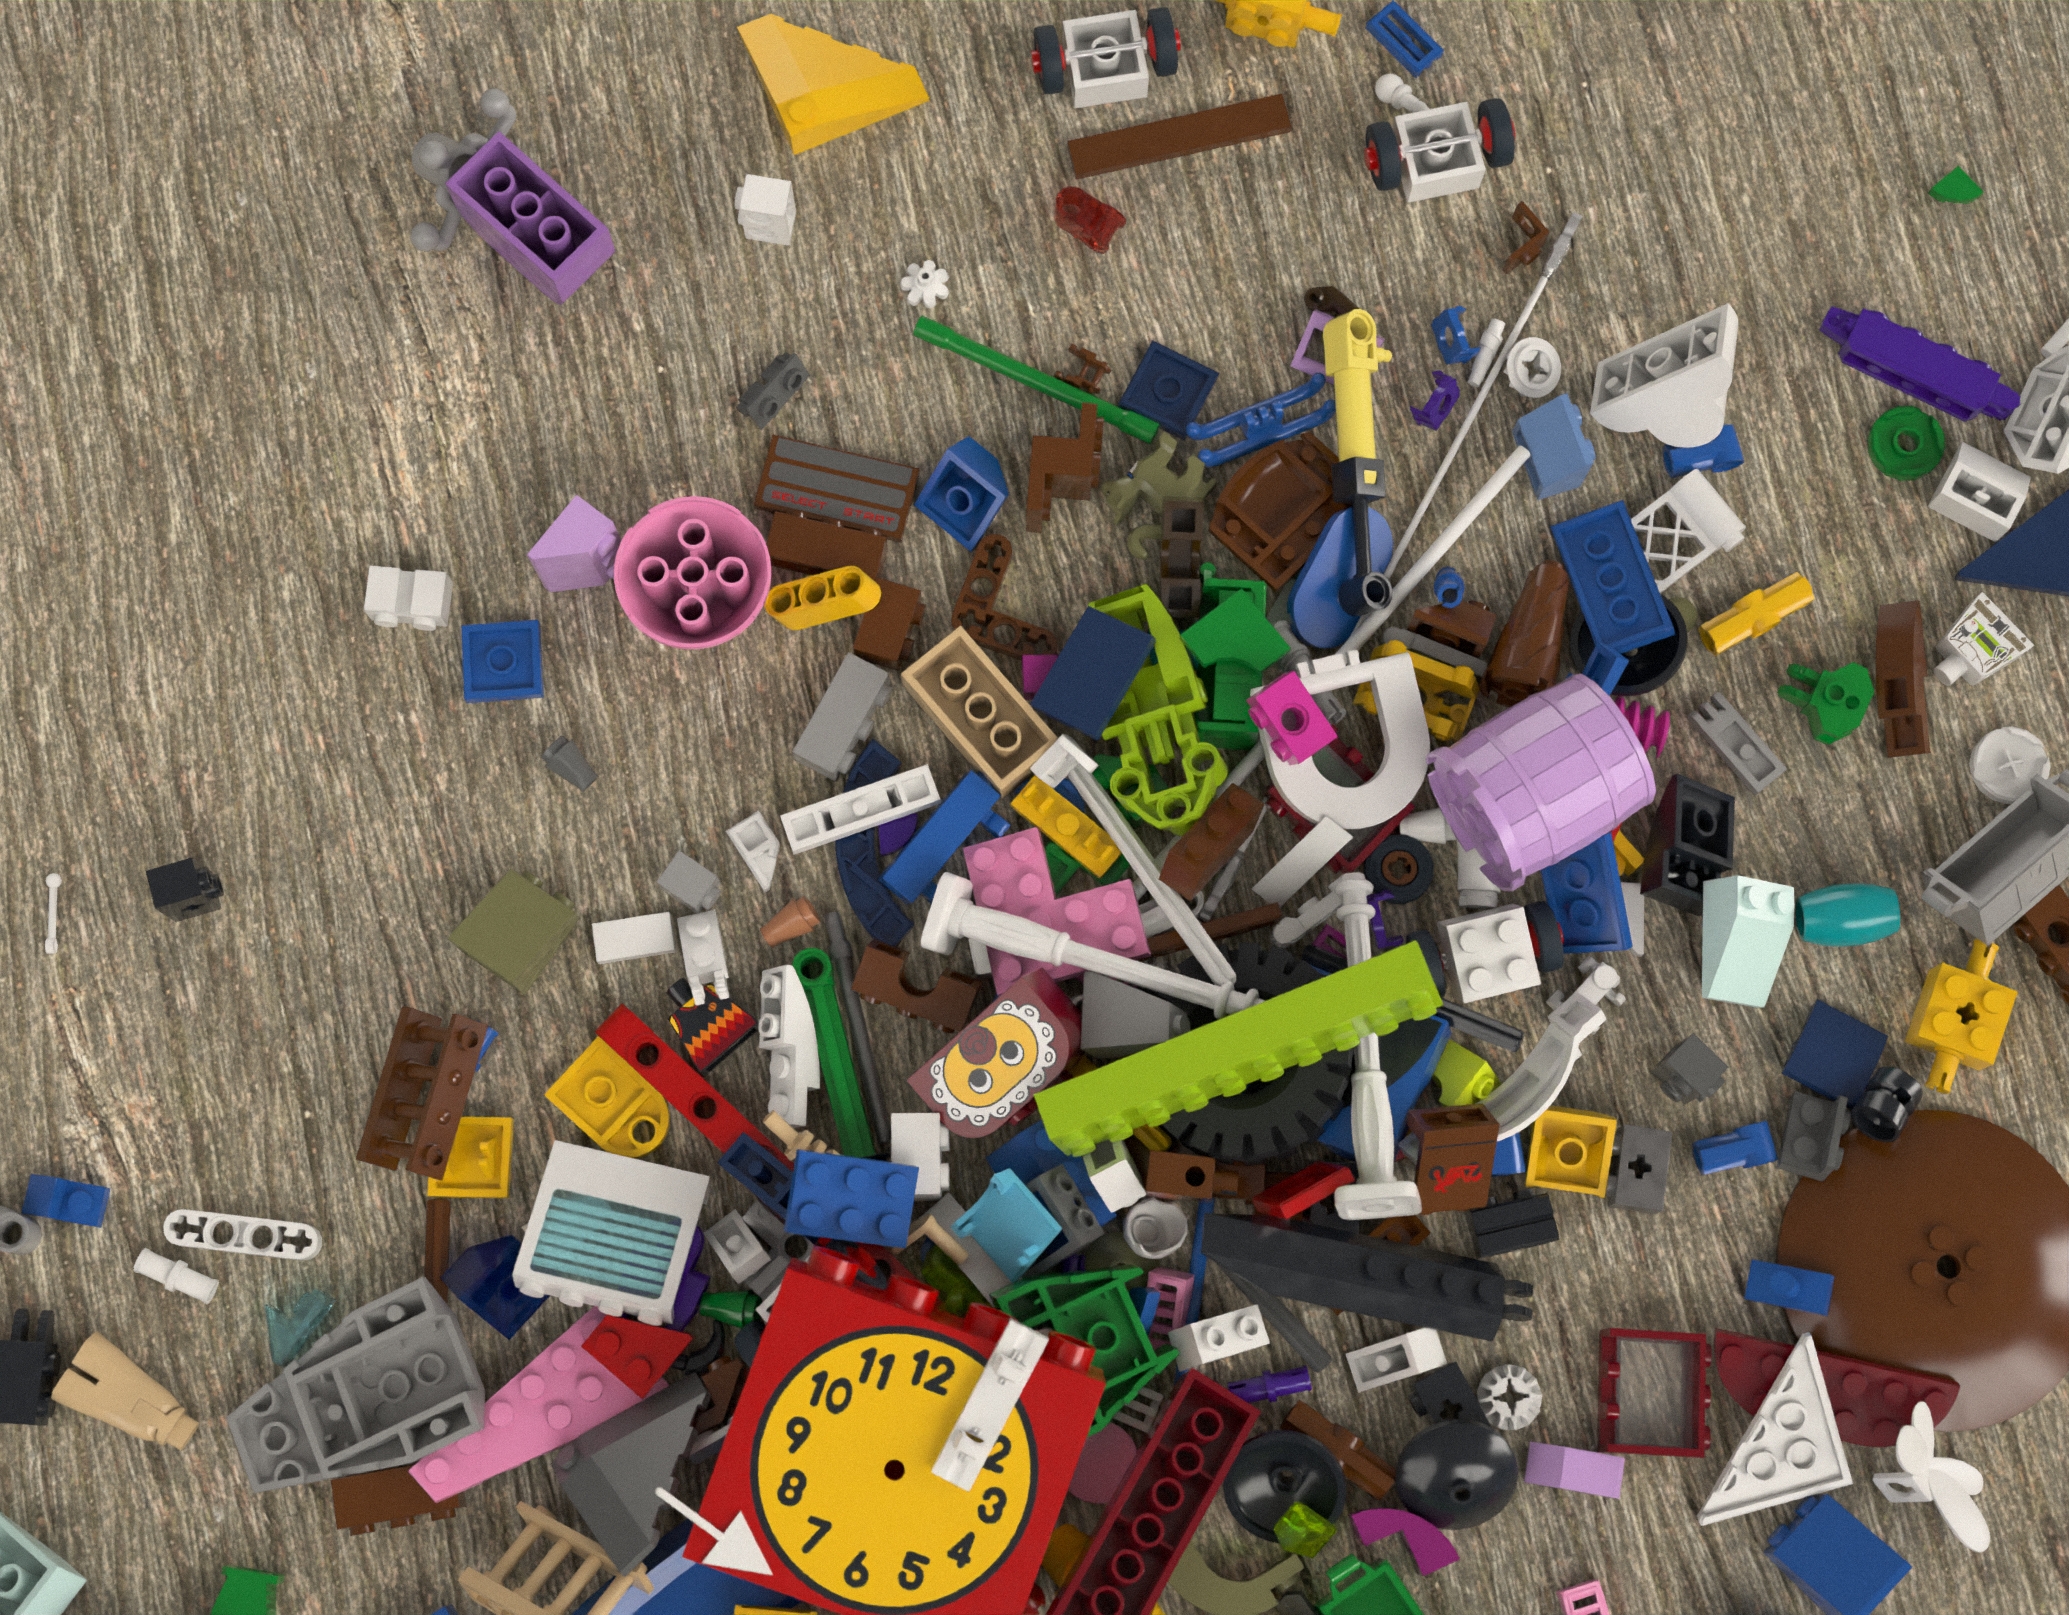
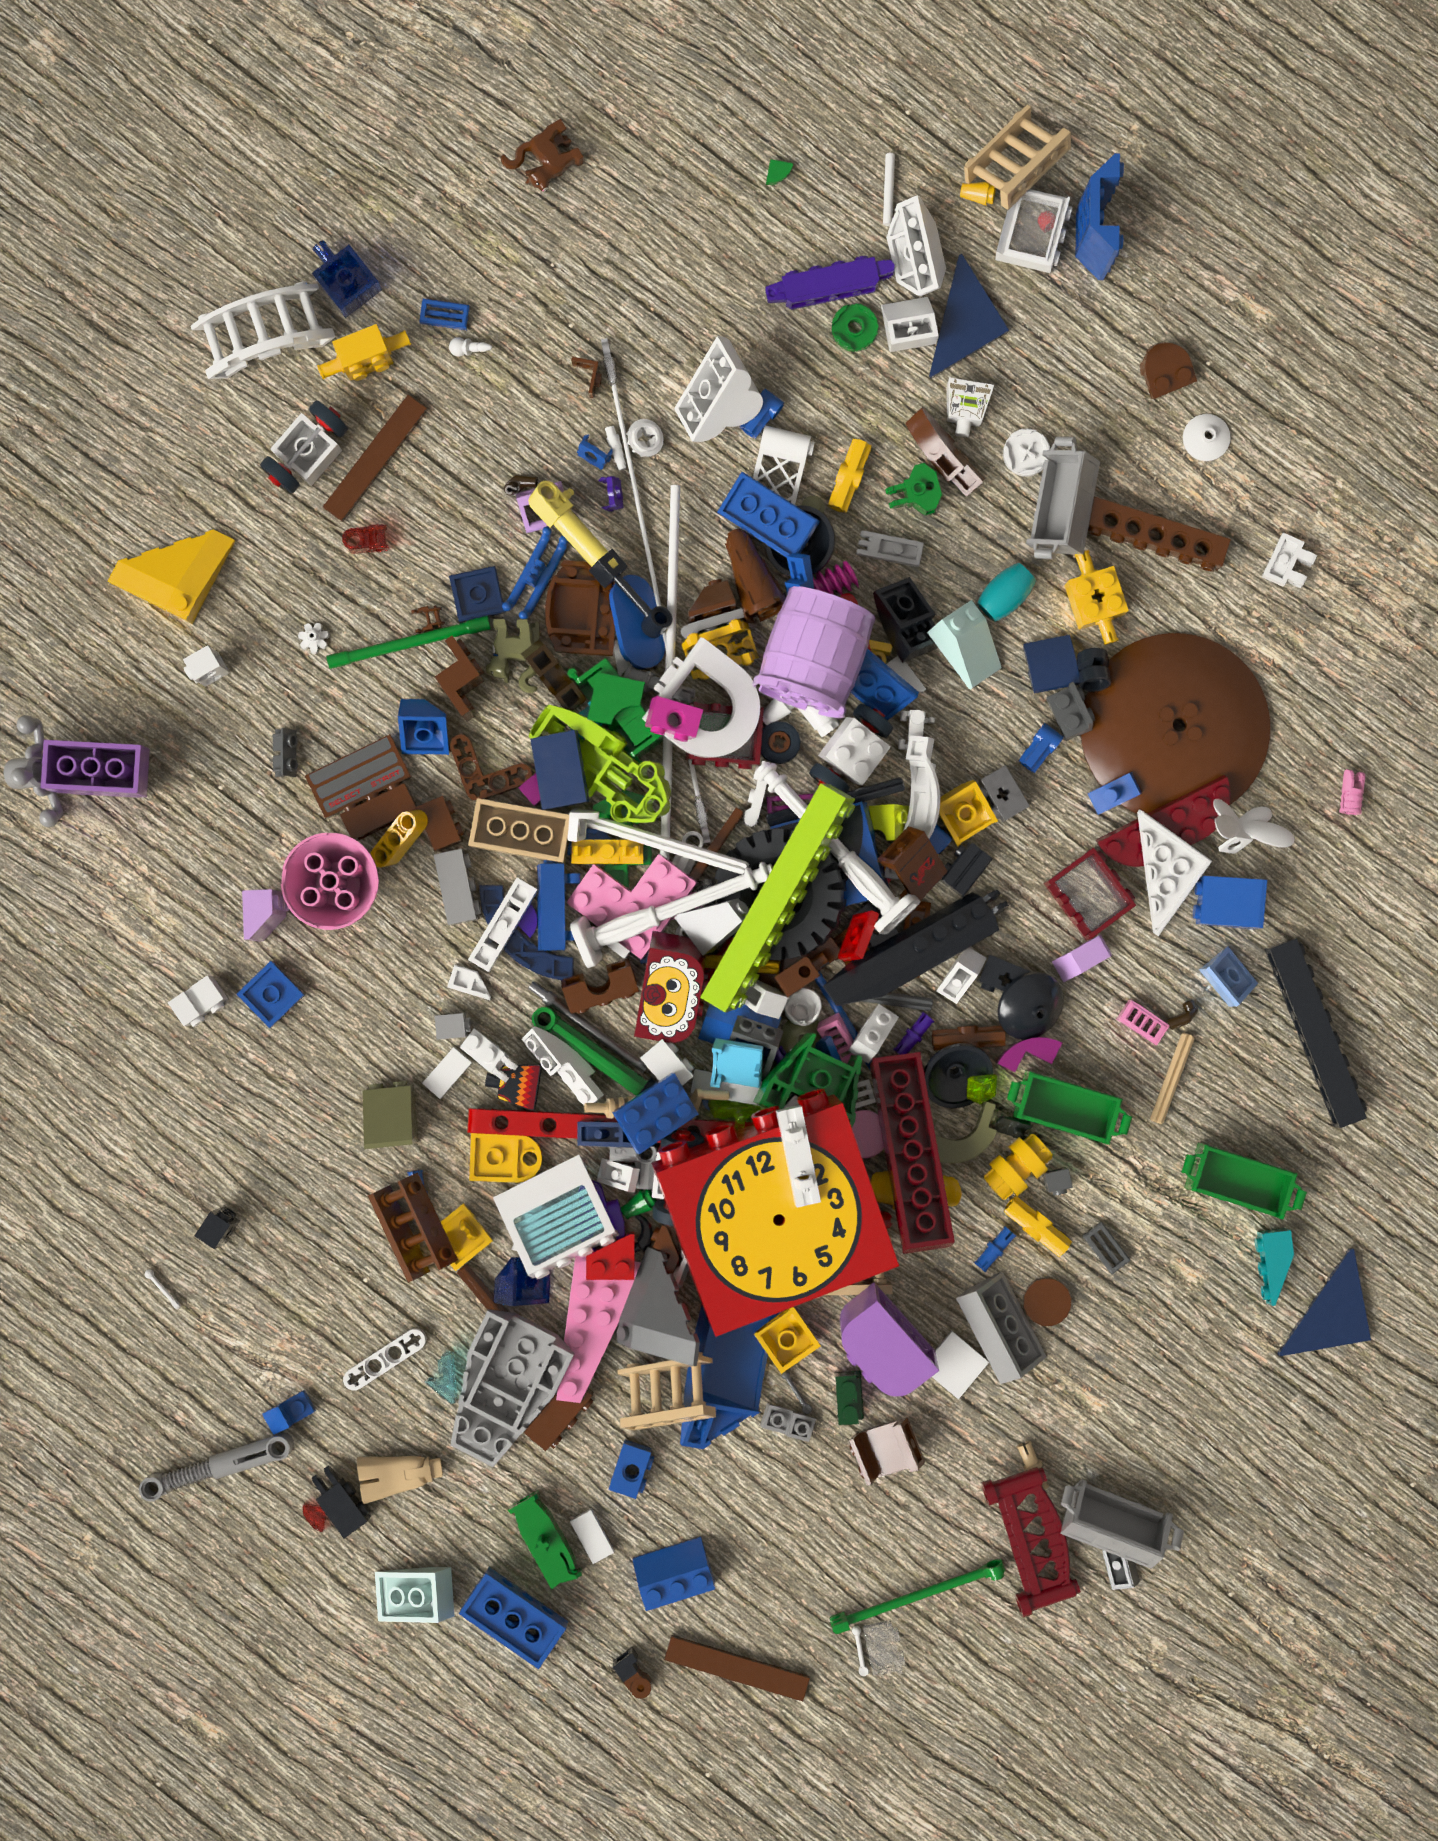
camera: 35 degrees left, 10 degrees up
white pin [133,1248,219,1304] -> none
dark grey cone [541,735,599,792] -> none
white piece [655,1487,773,1575] -> none
nougat cone [760,896,821,948] -> none
reddish brown brick [1159,783,1265,901] -> none
white sticker [1252,816,1353,907] -> none
brick [1364,98,1515,203] -> none
dark purple piece [1366,889,1404,949] -> none
blue pin [1433,566,1465,608] -> none
white gear [1477,1364,1543,1430] -> none
medium blue slope [1512,393,1595,500] -> none
dark grey brick [1650,1033,1729,1104] -> none

